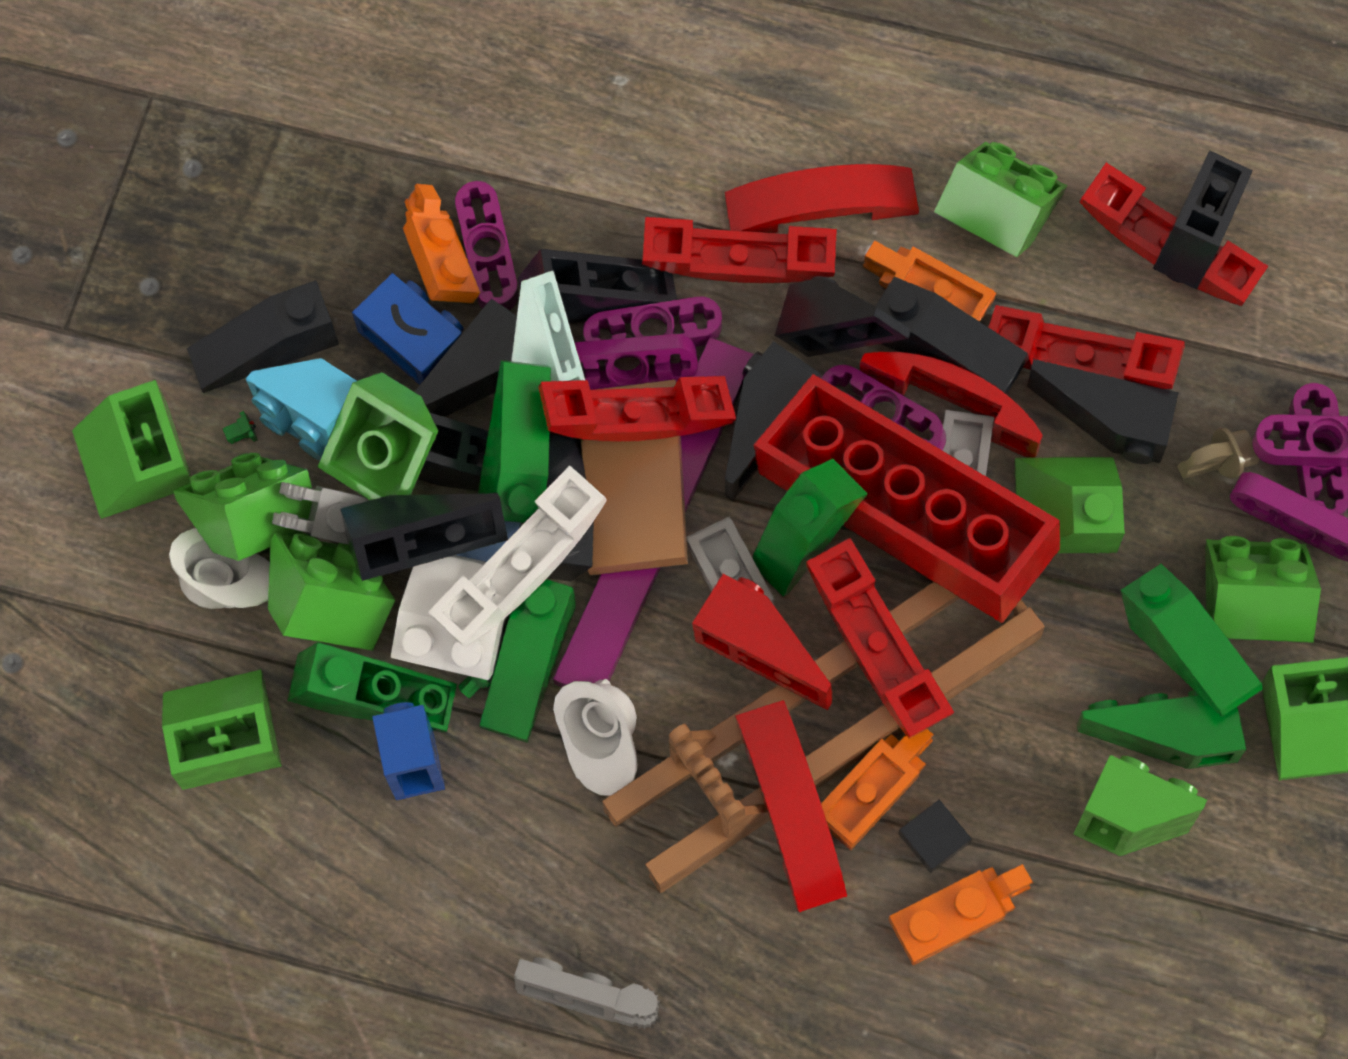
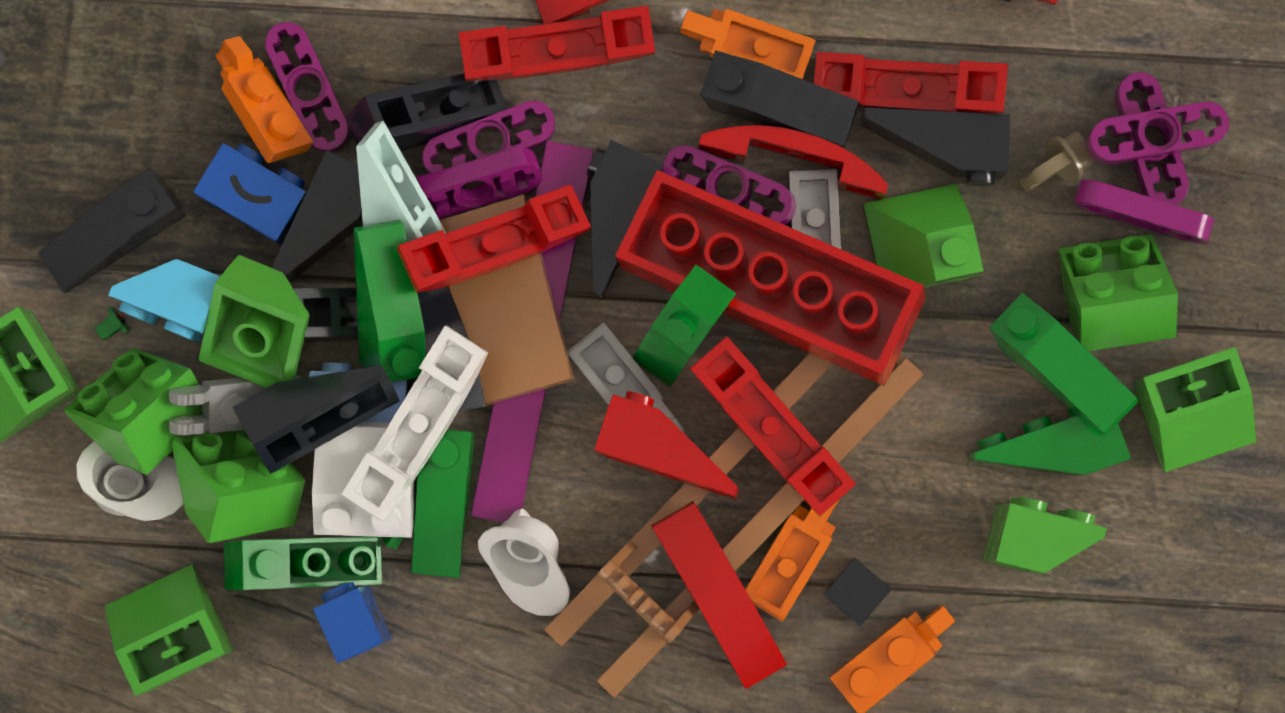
camera: 15 degrees left, 15 degrees up
black slope [774,276,911,357] -> none

